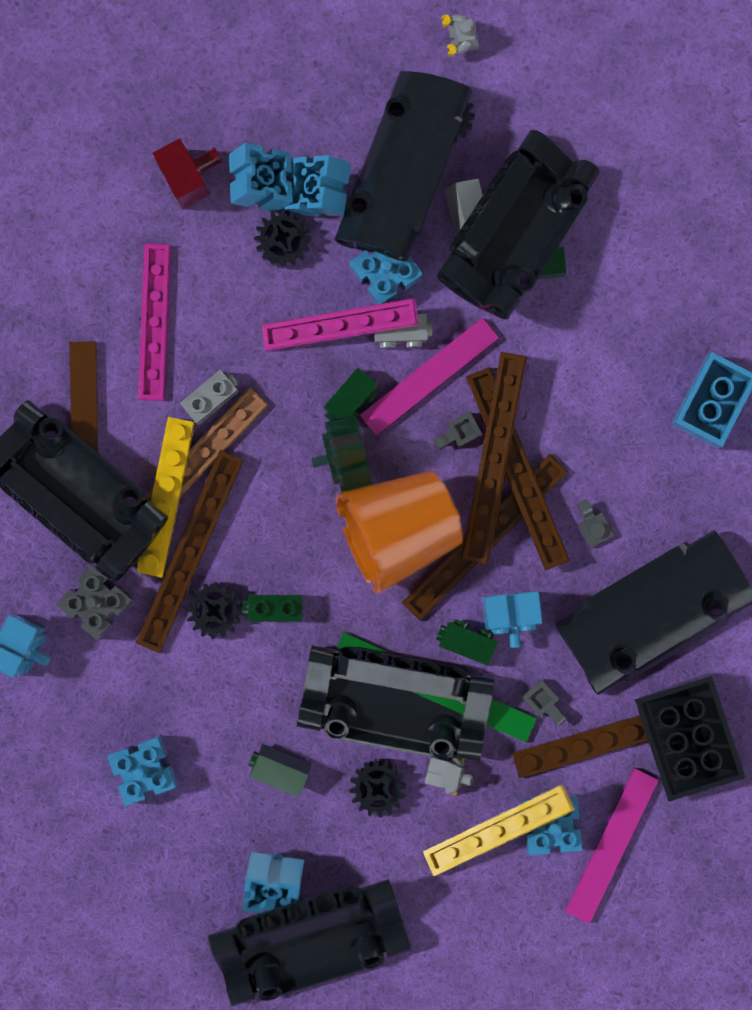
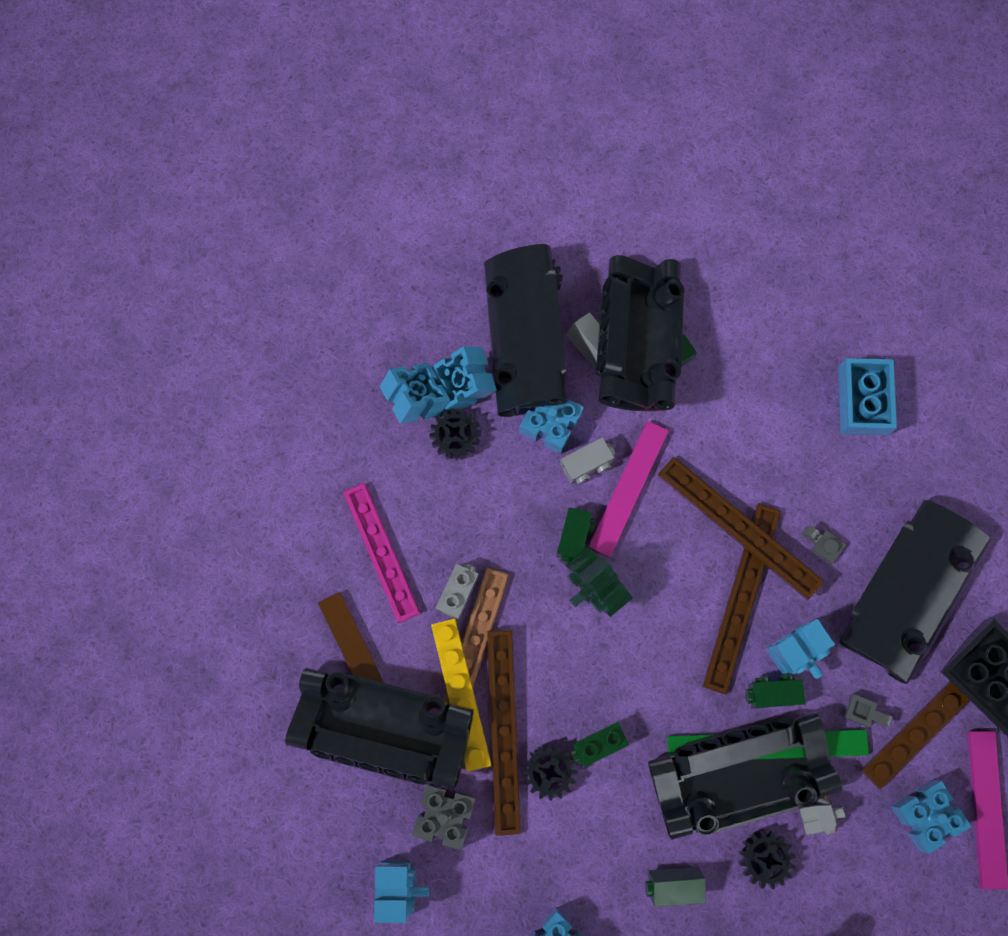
camera: 20 degrees left, 10 degrees down
dark red brick [152,138,222,209] -> none
dark pink tile [262,298,419,351] -> none
orange cone [335,471,463,594] -> none
yellow plate [423,785,575,876] -> none
dark grey plate [433,412,482,450] -> none
light grey piece [441,15,479,57] -> none
reddish brown tile [462,352,528,565] -> none

